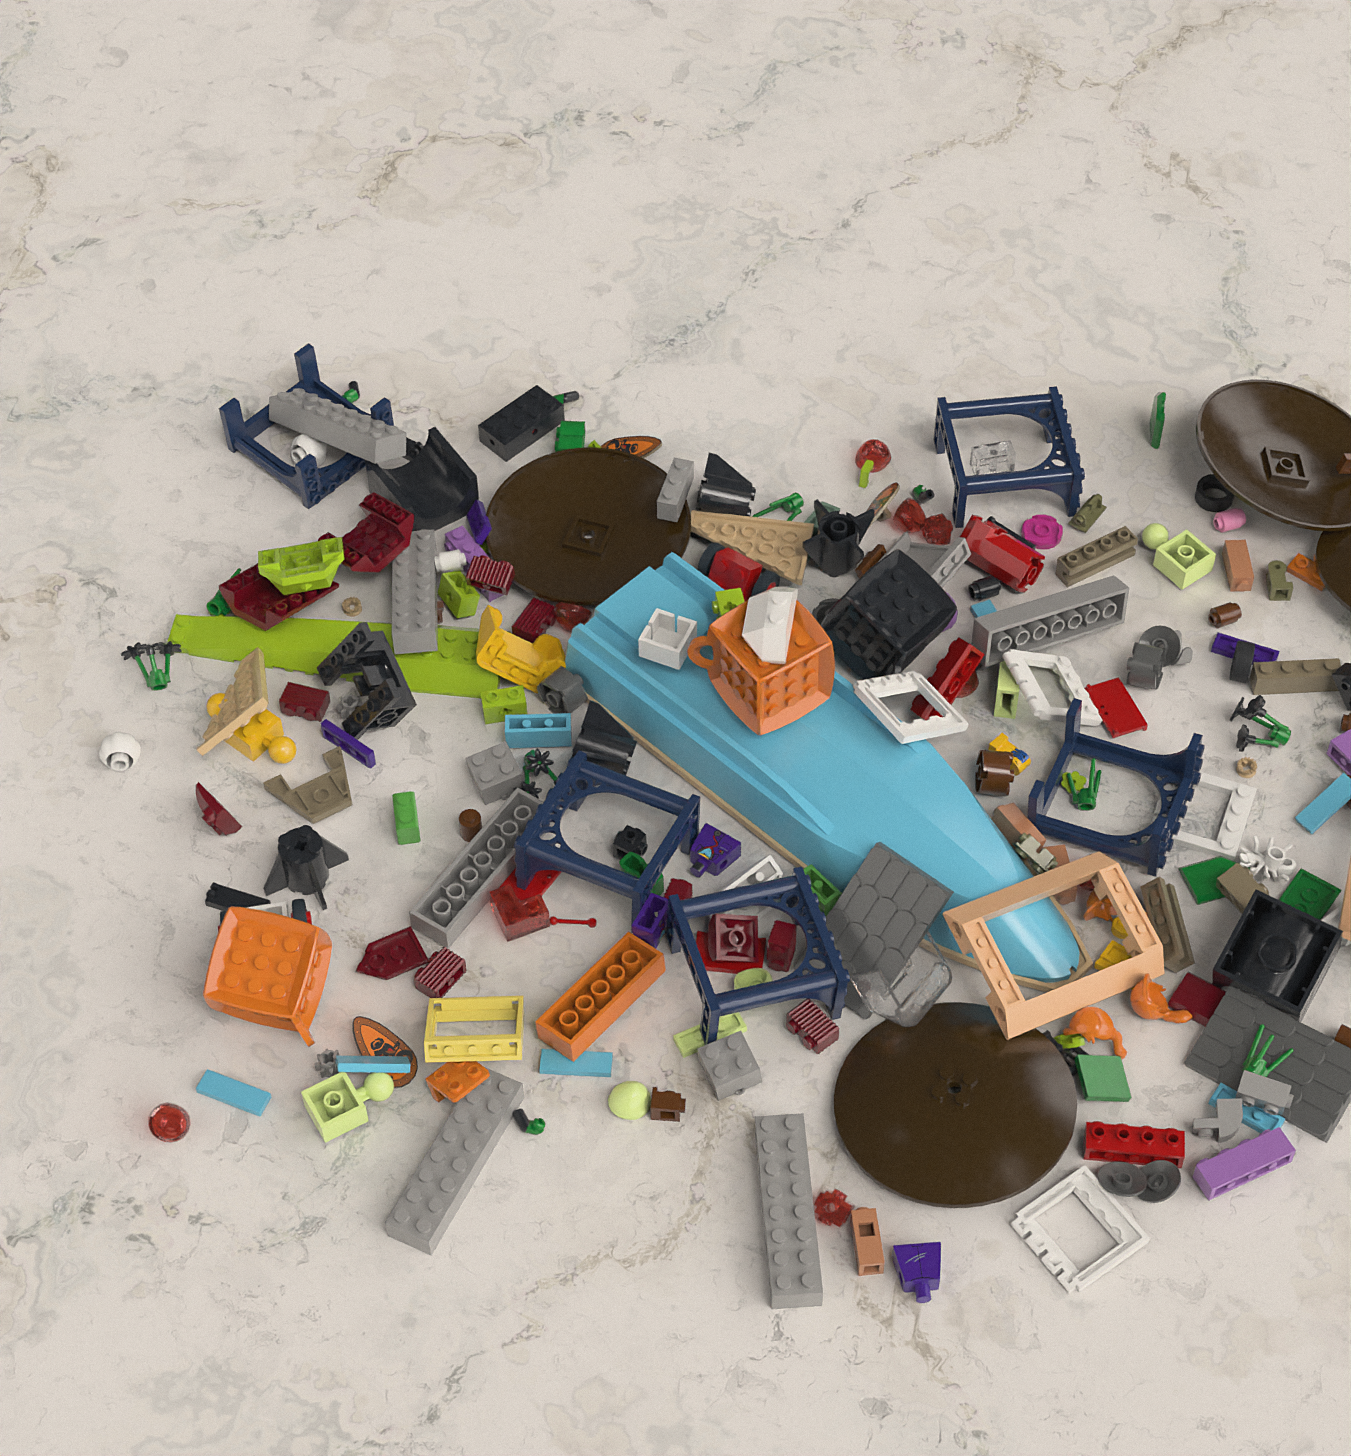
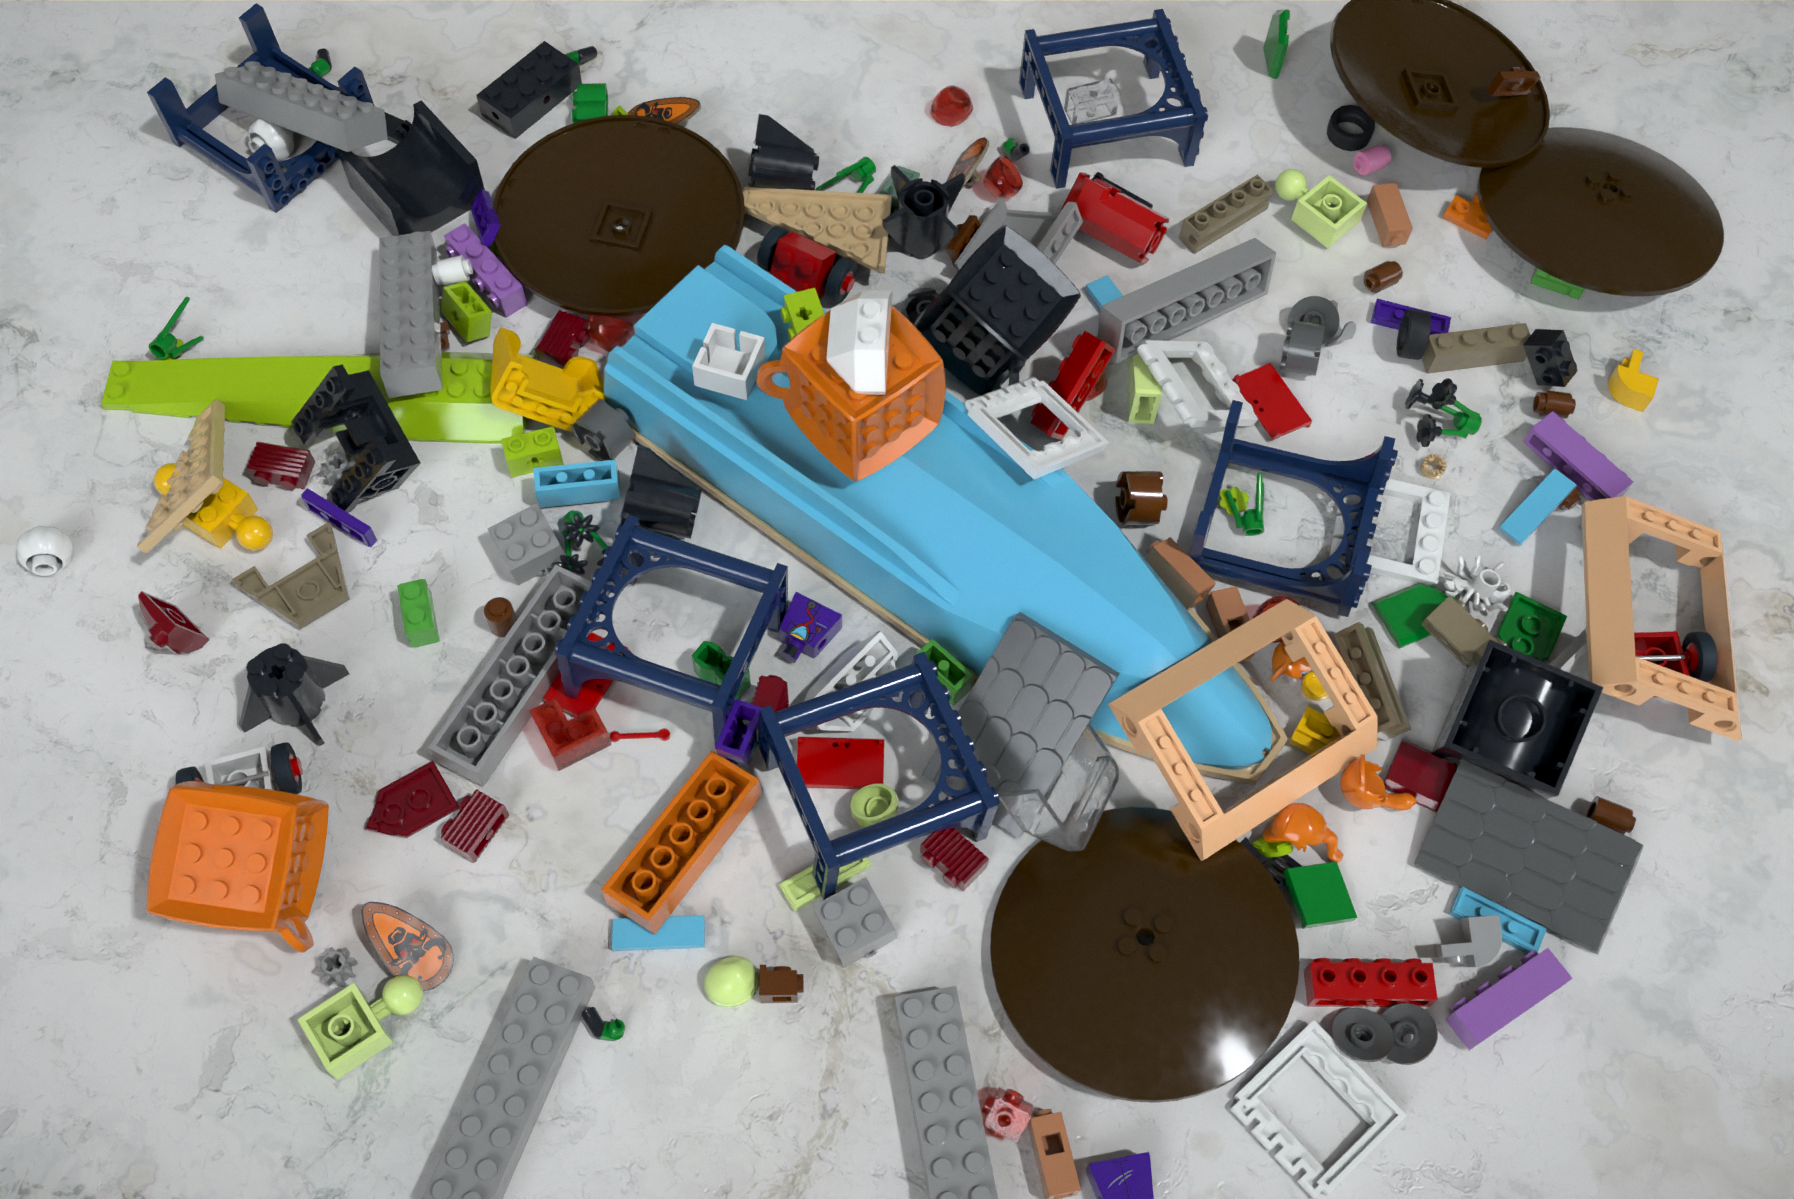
camera: 10 degrees left, 10 degrees up
plant [121,641,182,691] -> none
clear red hat [148,1102,191,1143] -> none
medium azure tile [196,1069,272,1117] -> none
black hinge [205,882,271,911] -> none
dark red slope [219,563,339,631] -> none
lime piece [258,537,344,595] -> none
dark red slope [318,492,414,572] -> none
medium azure tile [335,1055,411,1073] -> none
tan bush [342,596,362,617] -> none
light yellow window [424,995,525,1063] -> none
orange bracket [425,1061,490,1103] -> none
dark red brick [465,555,515,596] -> none
black brick [613,825,648,860] -> none
light grey brick [657,457,694,522] -> none
dark red slope [708,913,759,963] -> none
dark red brick [767,920,797,972] -> none
lime tile [859,460,874,488] -> none
clear red brick [922,513,953,545] -> none
black brick [968,575,1001,601] -> none
yellow leg [988,733,1031,776] -> none
hinge [1012,832,1058,874] -> none
dark pink tile [1021,515,1063,549] -> none
olive hinge [1068,494,1107,533] -> none
light grey brick [1235,1070,1294,1115] -> none
green plant [1242,1024,1294,1077] -> none
olive leg [1266,560,1293,601] -> none

